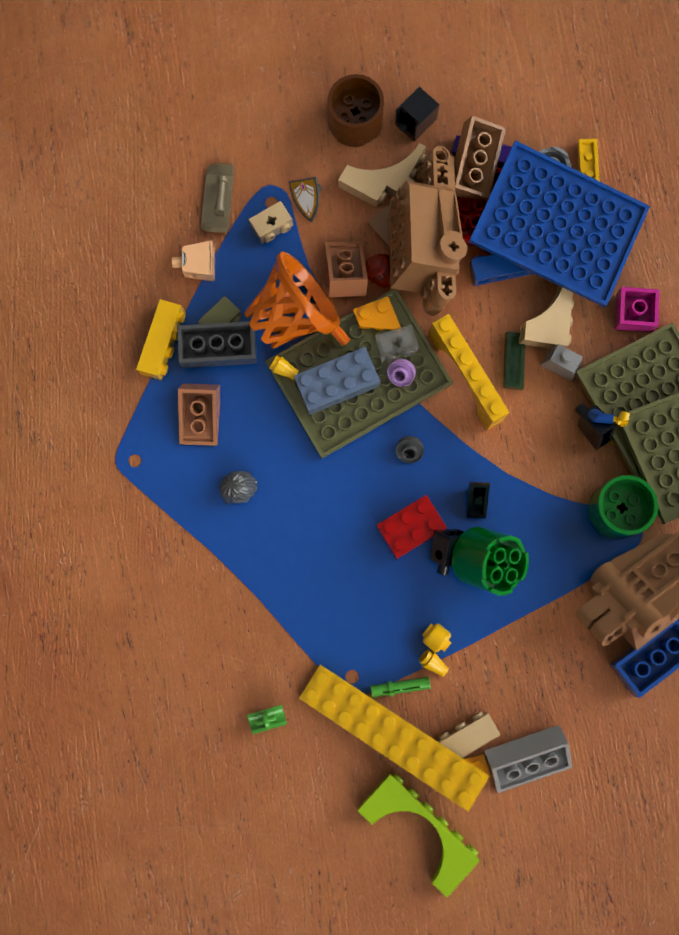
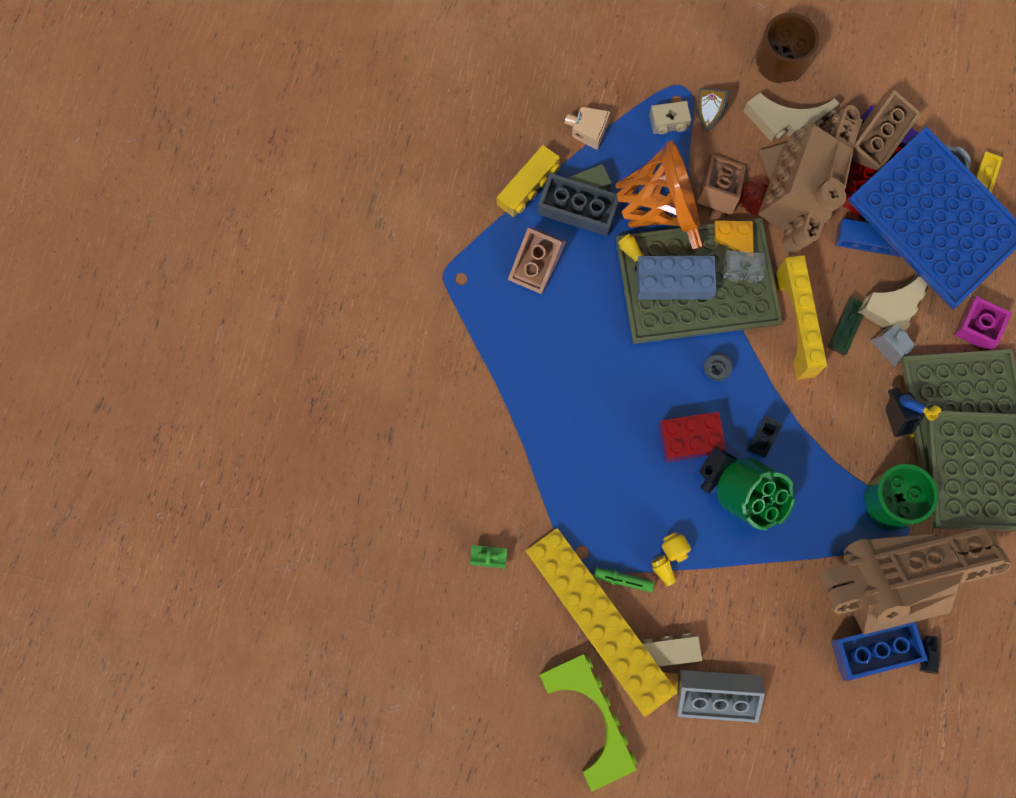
camera: 20 degrees right, 5 degrees down
dark tan piece [201,163,234,233] -> none
dark grey hair [219,471,258,504] -> none
lavender plate [387,358,416,387] -> none
black piece [395,87,440,142] -> none

